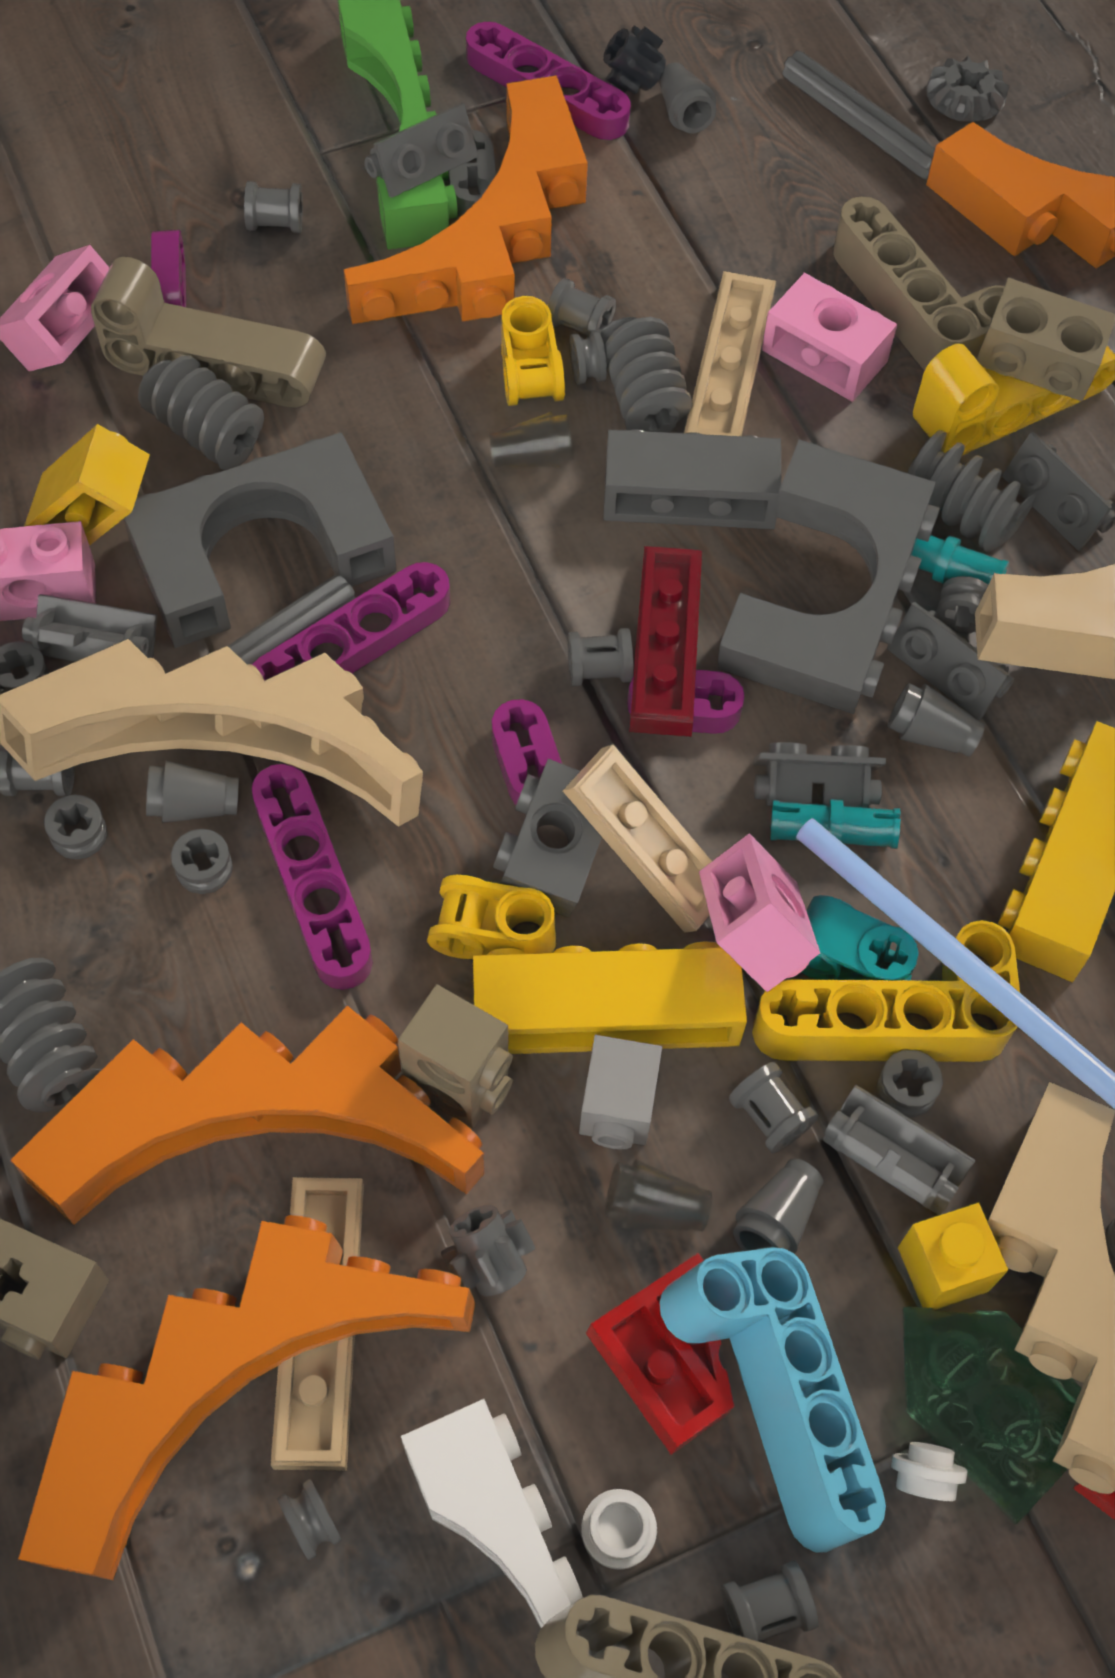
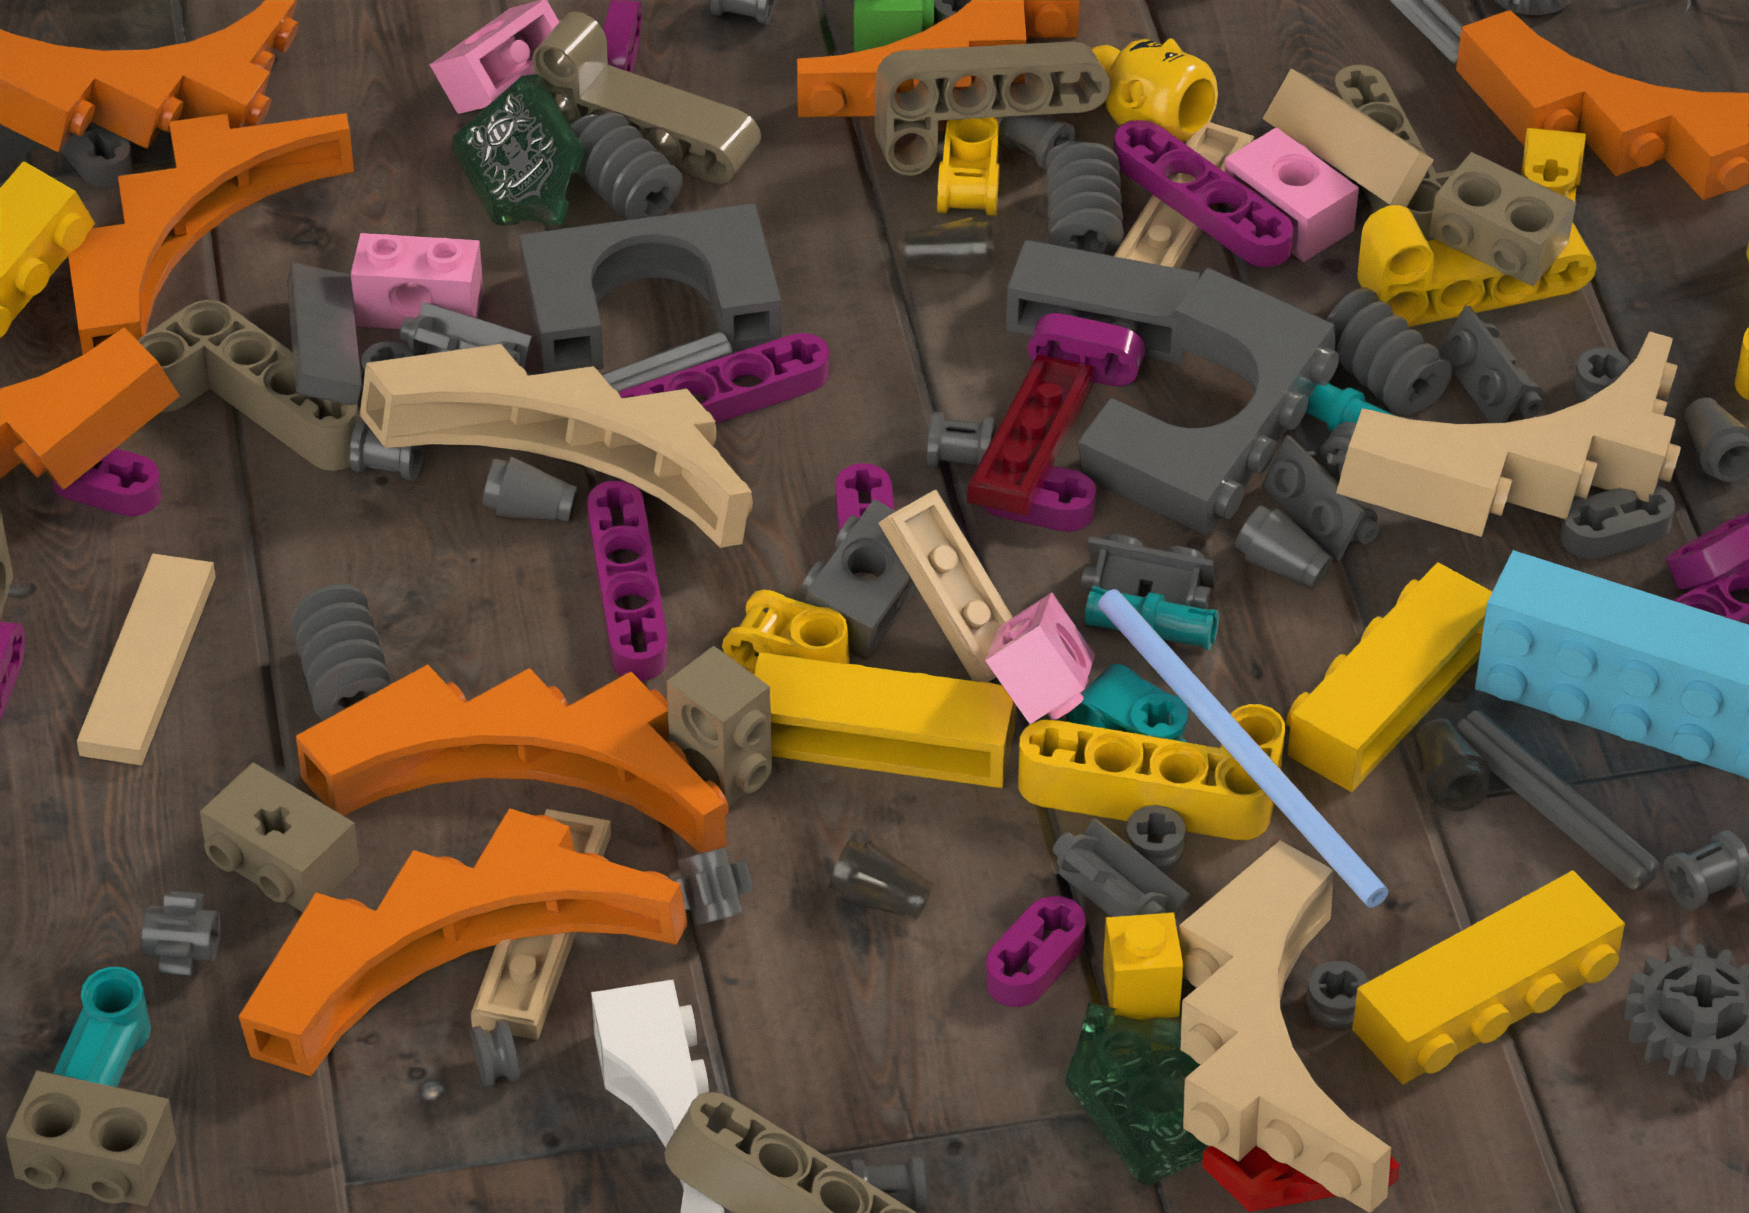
camera: 15 degrees right, 15 degrees down
yellow brick [24,424,150,546] -> none
dark grey bush [44,795,108,860] -> none
dark grey bush [171,829,233,894] -> none
dark grey bush [569,331,607,385] -> none
light grey brick [579,1035,662,1149] -> none
white plate [582,1489,657,1569] -> none
red wing [586,1253,734,1455] -> none
medium azure beam [660,1247,886,1552] -> none
dark grey bush [728,1062,818,1154] -> none
dark grey cone [733,1159,824,1254] -> none
white plate [891,1442,967,1501] -> none
none -> clear green tile [452,74,585,226]
none -> dark tan beam [875,41,1111,176]
none -> magenta beam [985,896,1086,1007]
none -> magenta beam [1027,313,1146,386]
none -> yellow piece [1092,38,1218,143]
none -> magenta beam [1114,120,1293,267]
none -> tan tile [1262,68,1434,208]
none -> yellow piece [1521,128,1586,201]

